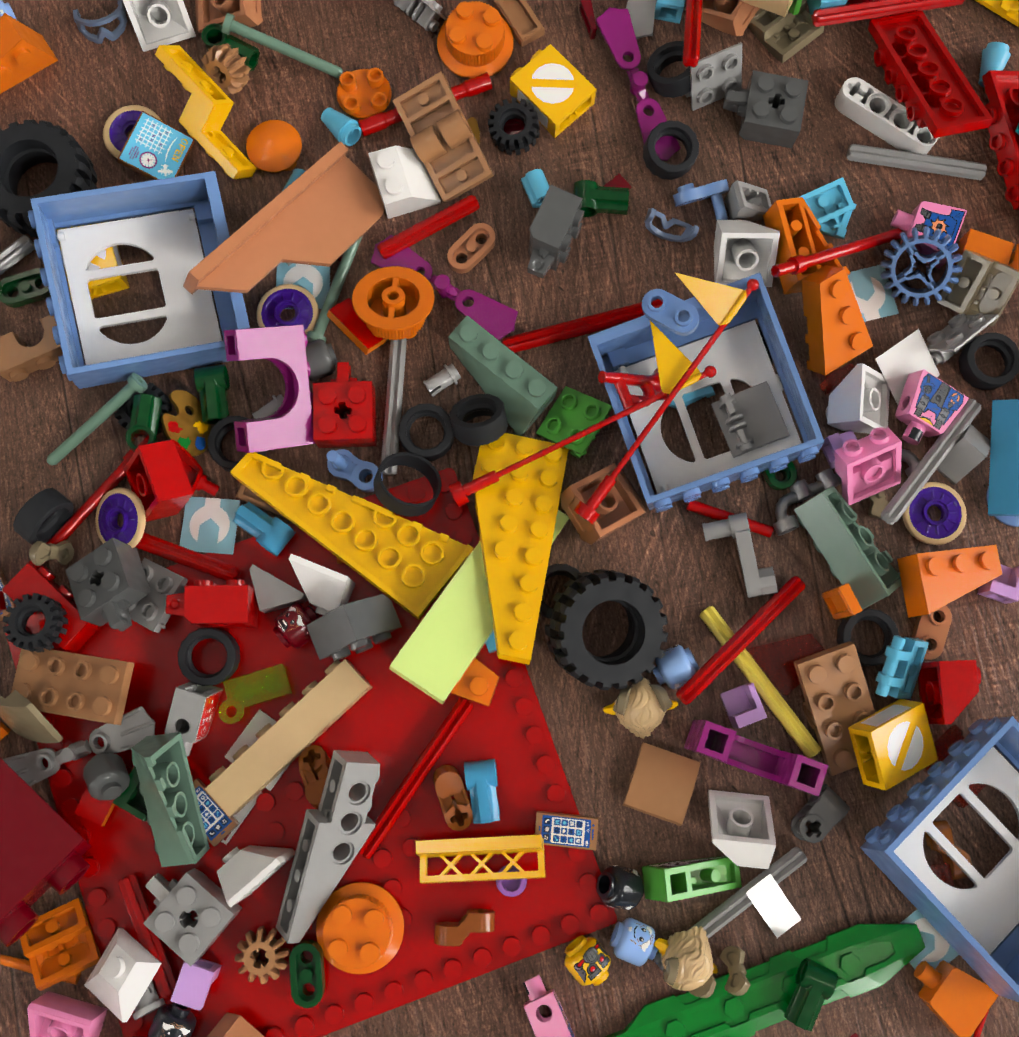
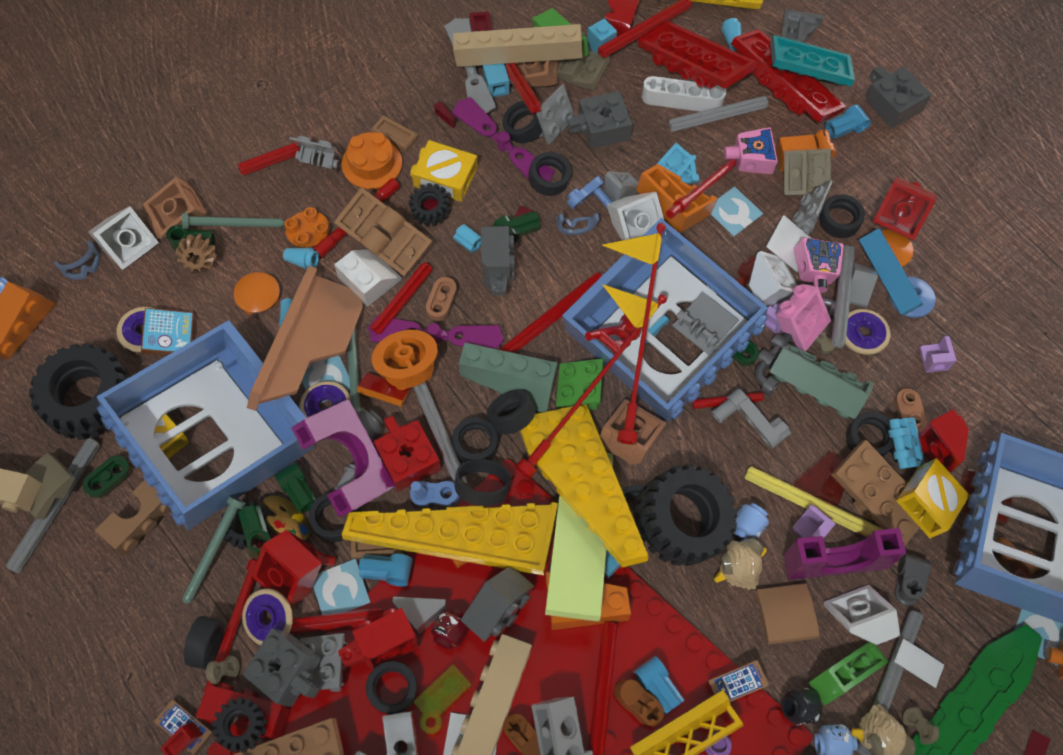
camera: 25 degrees left, 15 degrees down
yellow bracket [155,45,257,179] -> none
white slope [289,554,355,615] -> none
light grey pin [423,364,461,397] -> none
medium blue plate [642,289,699,336] -> none
red axle [676,576,806,705] -> none
dark green piece [784,958,838,1031] -> none
orange wedge [801,265,873,376] -> none
orange tile [821,583,863,620] -> none
medium blue gear [880,226,963,306] -> none
orange wedge [897,545,1002,618] -> none

